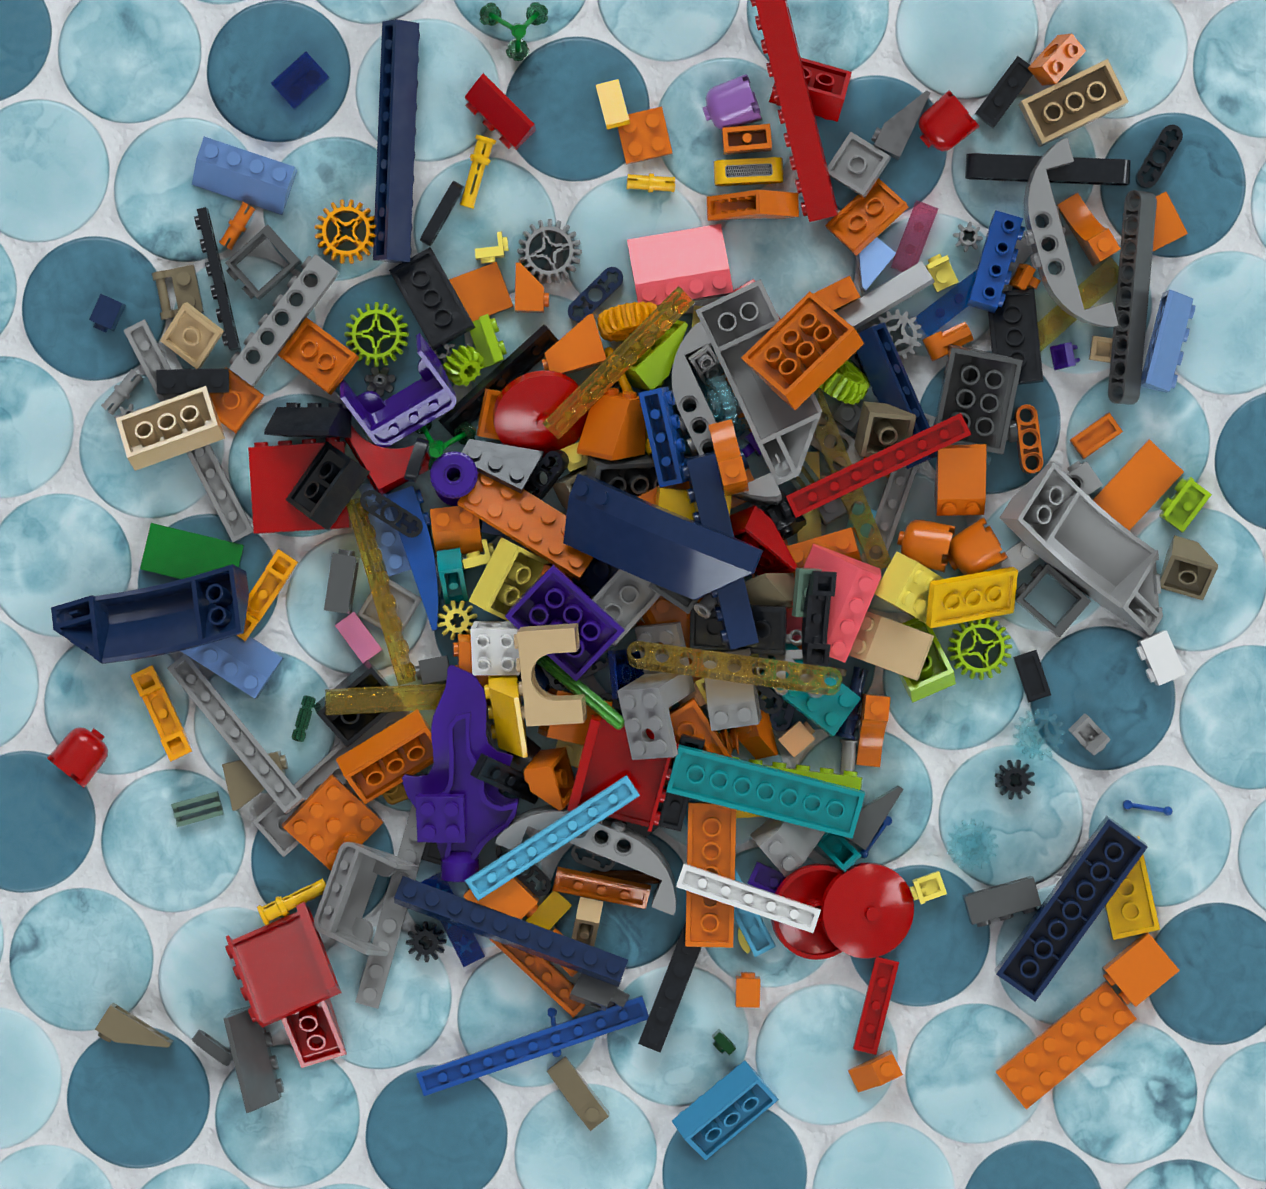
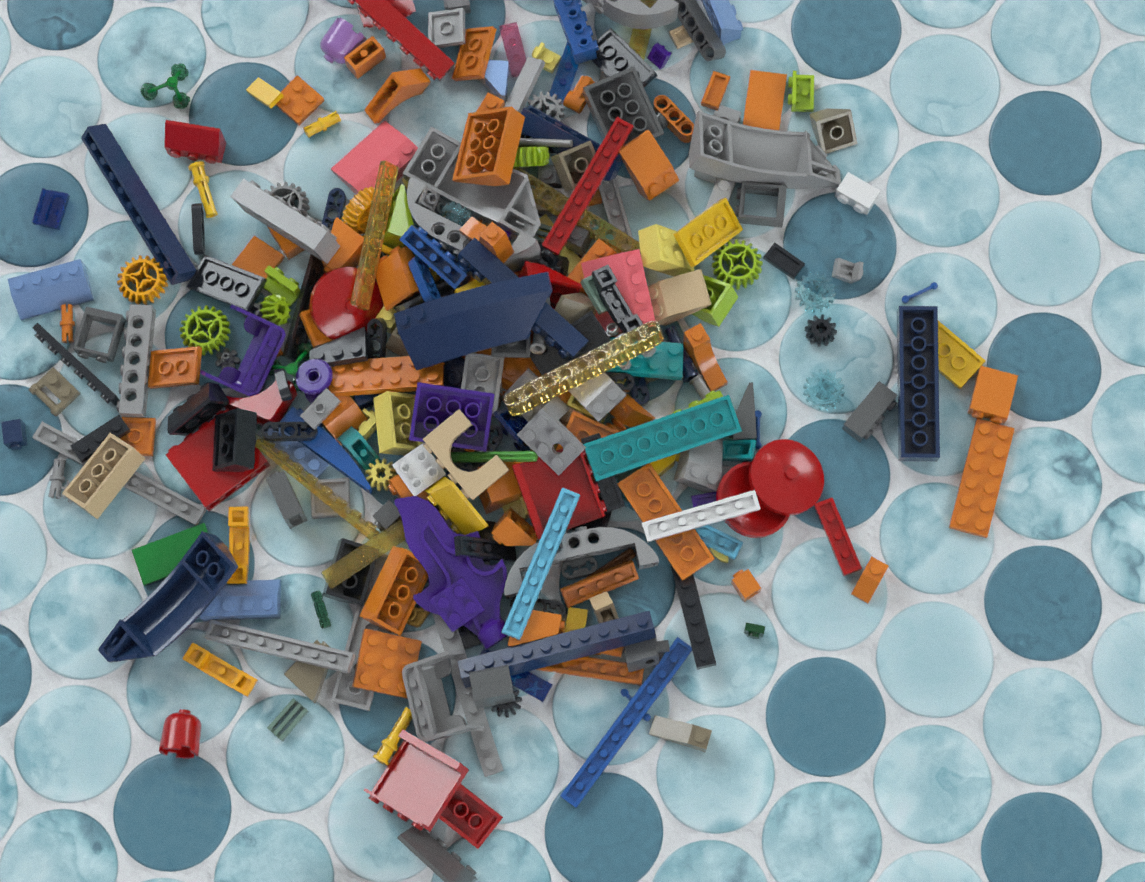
camera: 25 degrees left, 15 degrees down
tan plate [160,302,224,369] -> none
dark grey beam [192,1030,233,1066] -> none
bright pink tile [335,611,383,663] -> none
light yellow bracket [475,231,509,264] -> none
dark azure slope [672,1060,779,1160] -> none
yellow beam [713,157,784,186] -> none
light nougat brick [778,720,815,757] -> none
orange cylinder [897,519,956,573] -> none
light yellow bracket [909,871,947,904] -> none
orange cylinder [947,517,1008,575] -> none
light grey gear [953,222,983,252] -> none
orange tile [1009,263,1041,290] -> none
none -> light grey brick [230,178,340,264]
none -> light grey plate [300,388,341,430]
none -> blue beam [408,256,441,302]
none -> dark grey slope [469,665,515,709]
none -> light grey bar [519,138,573,147]

